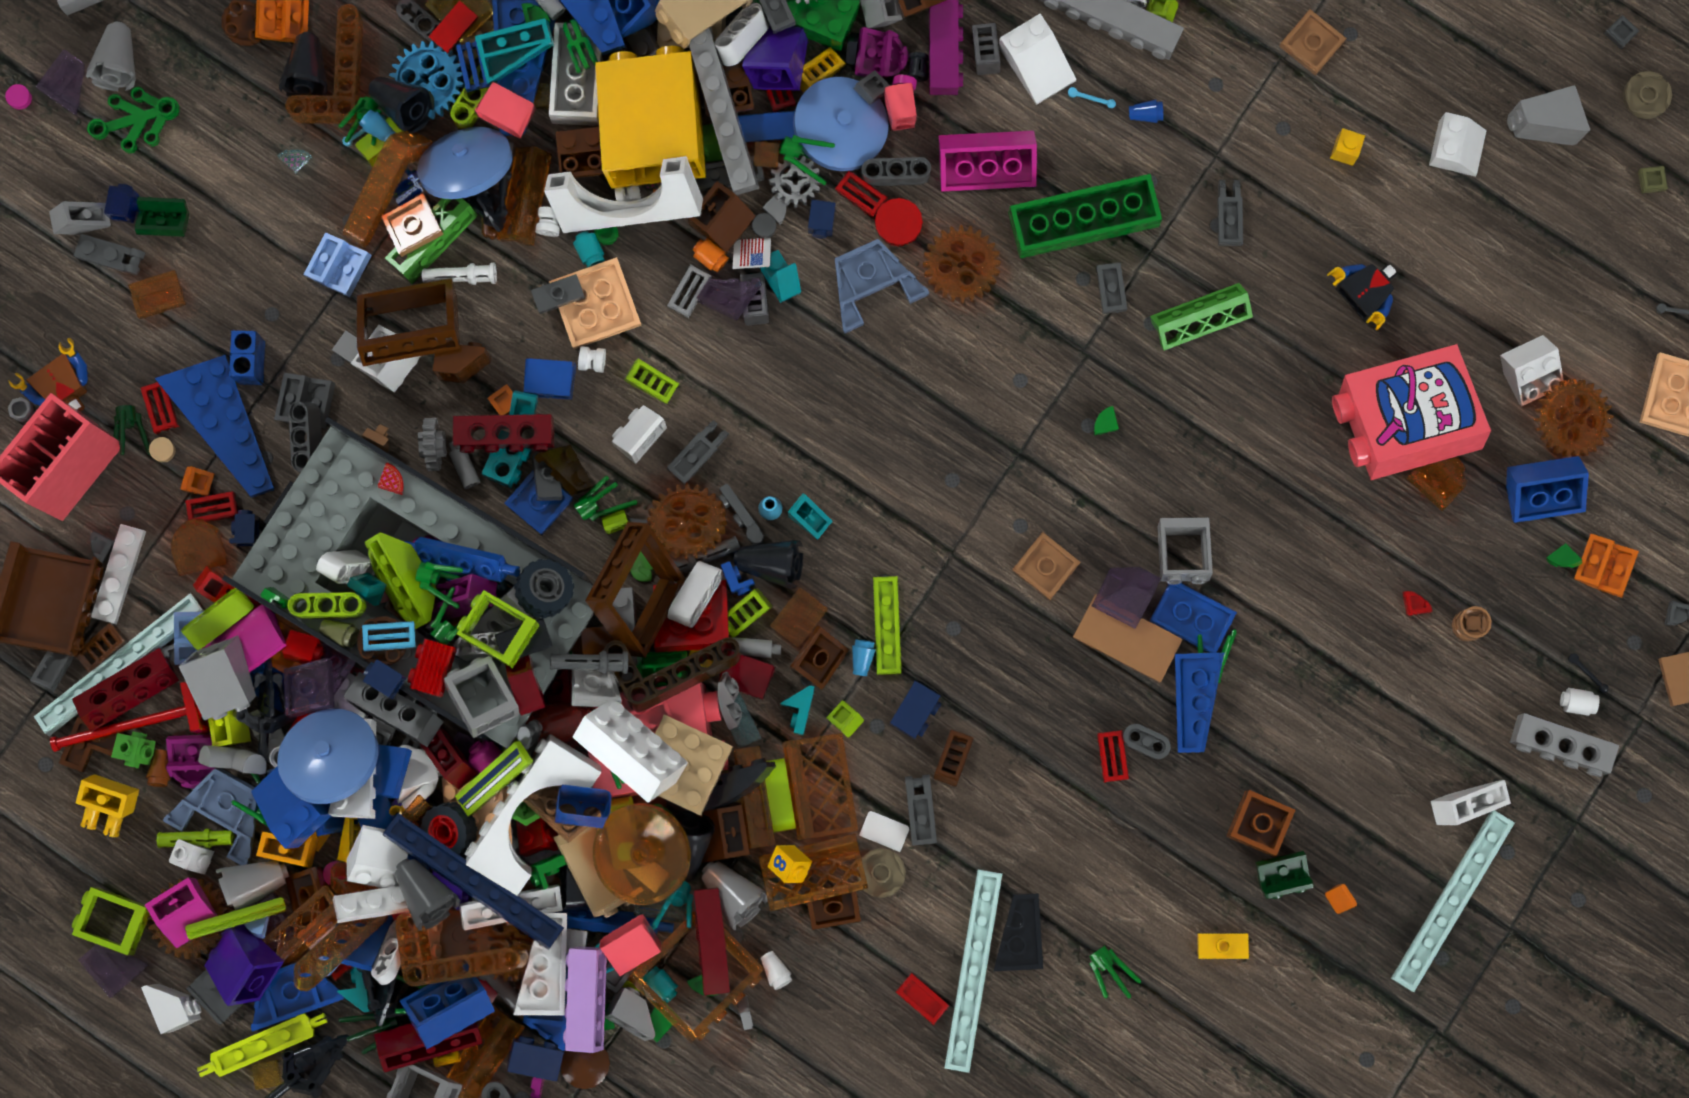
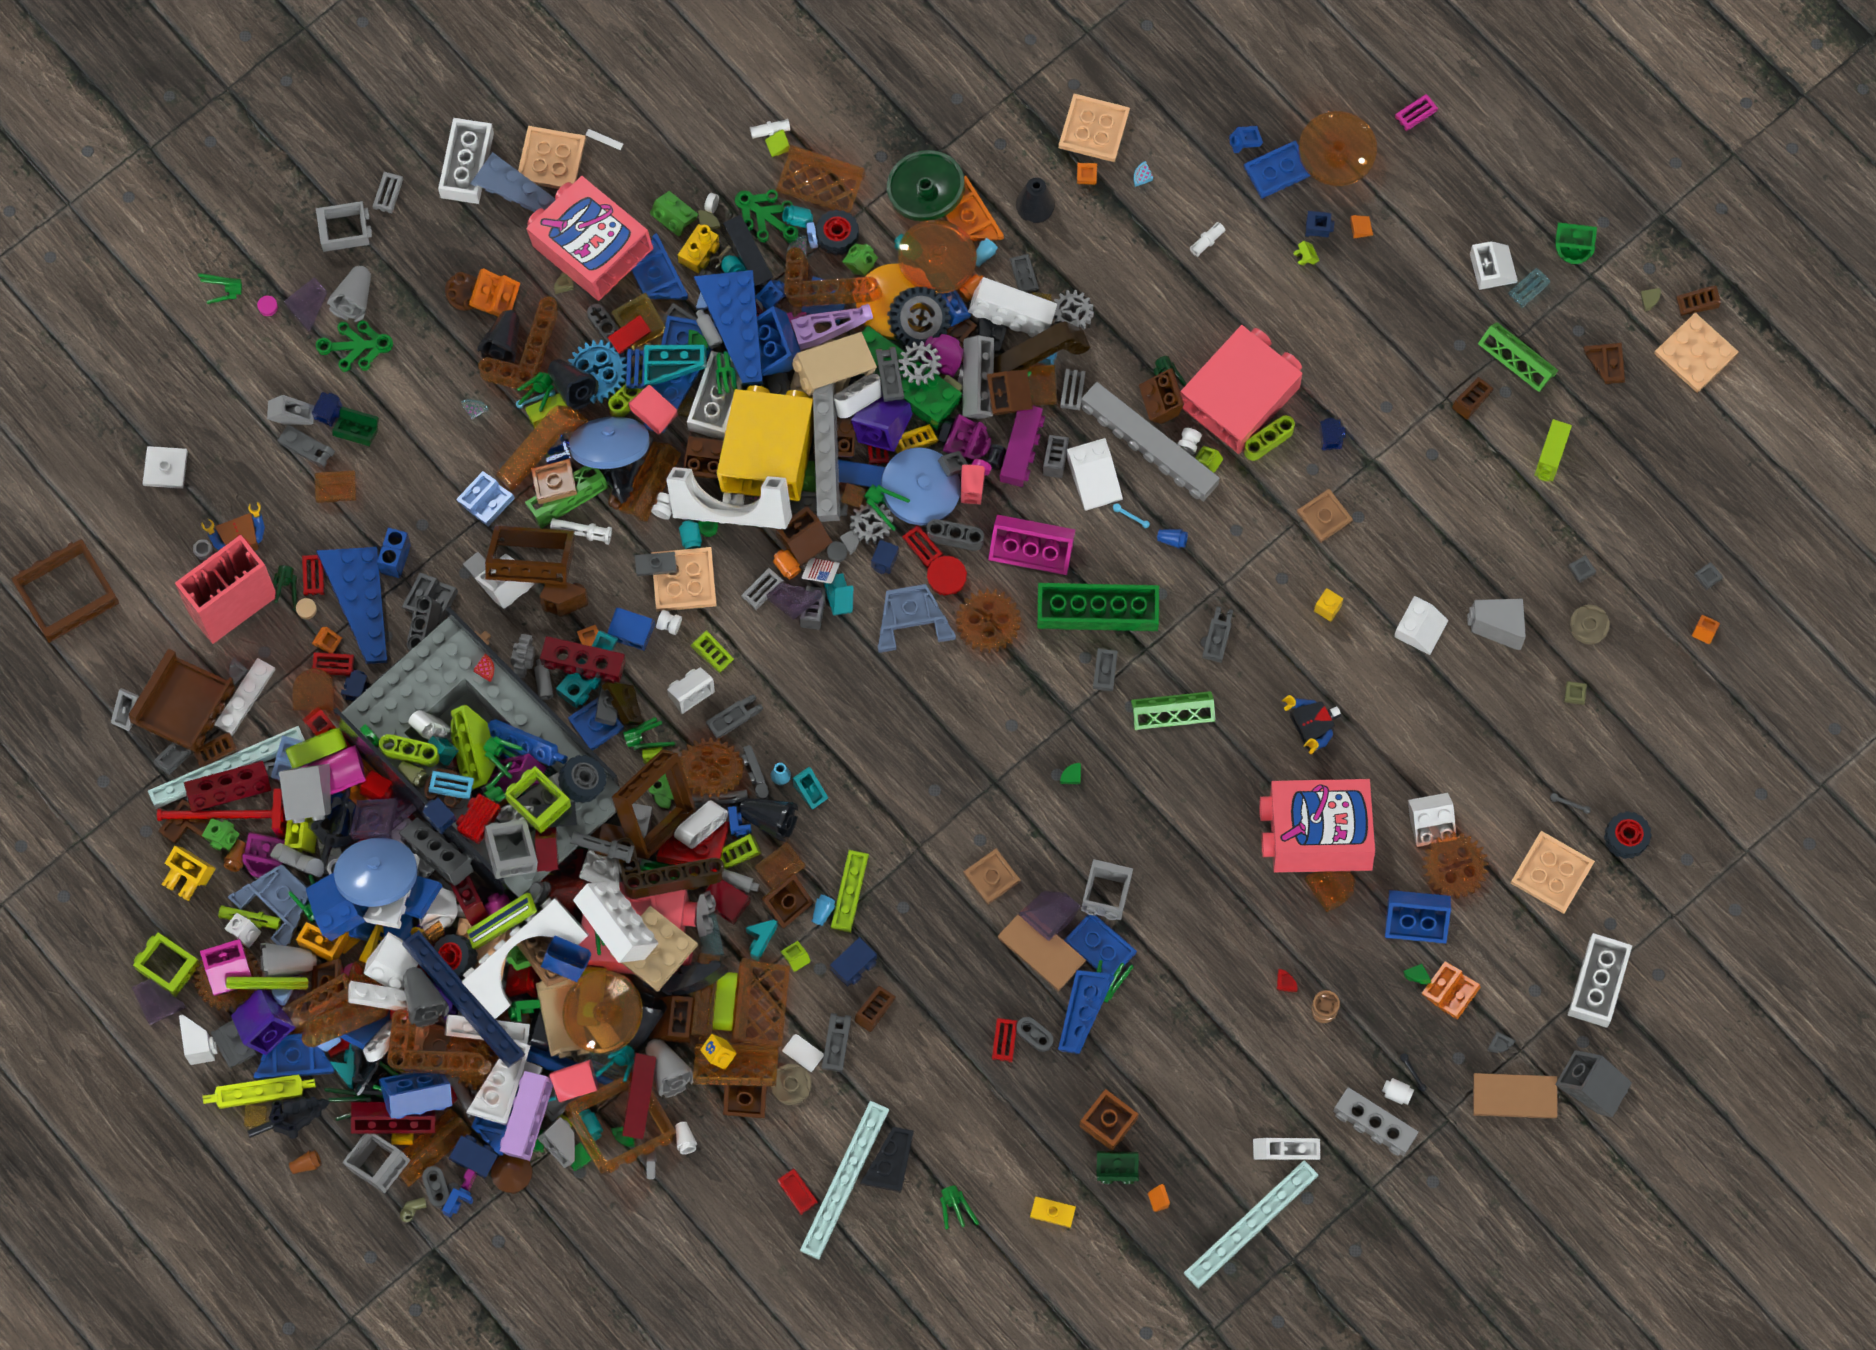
camera: 15 degrees right, 10 degrees down
dark azure cone [359,110,396,144] -> none

